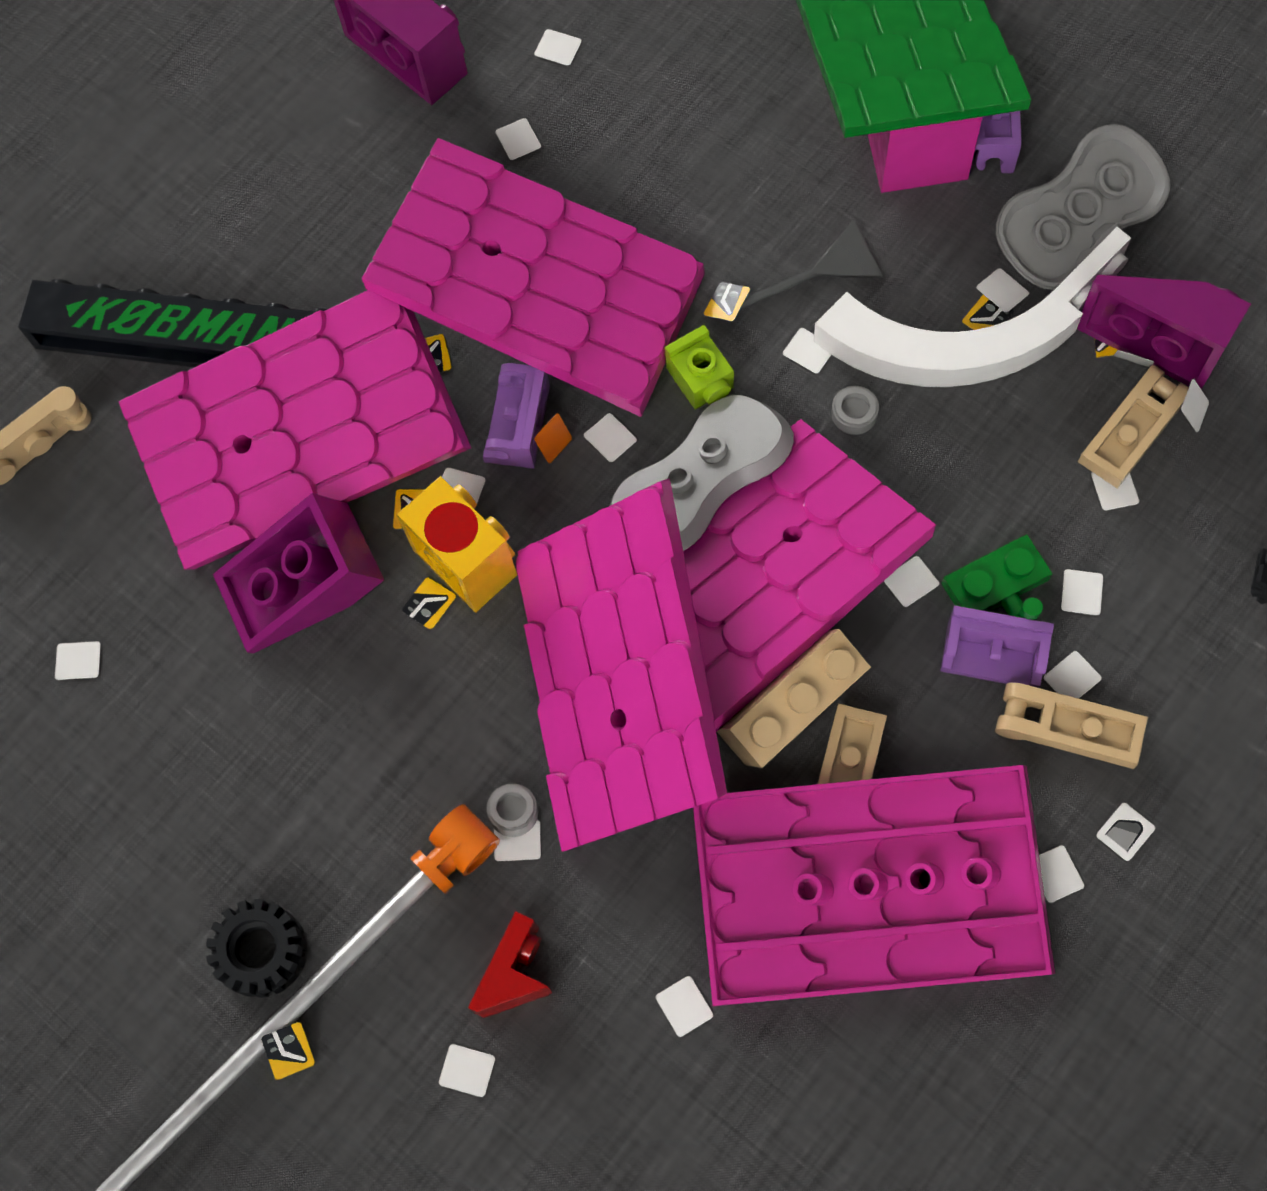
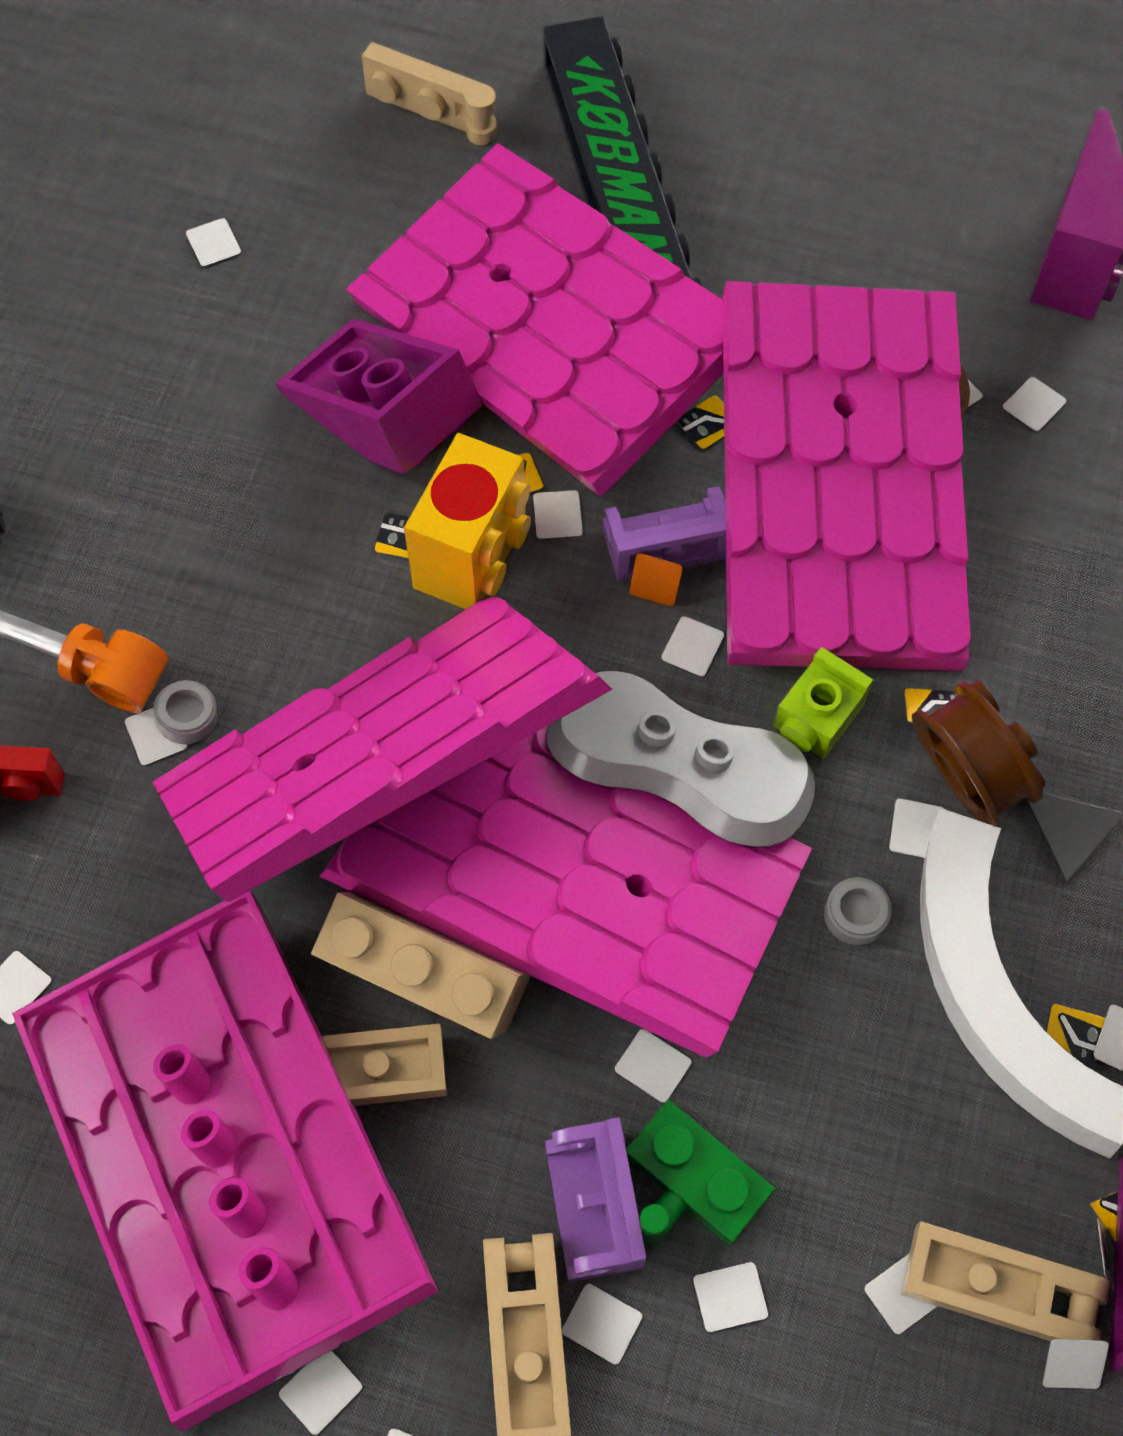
camera: 60 degrees right, 5 degrees down
none -> reddish brown wheel [912,680,1046,827]

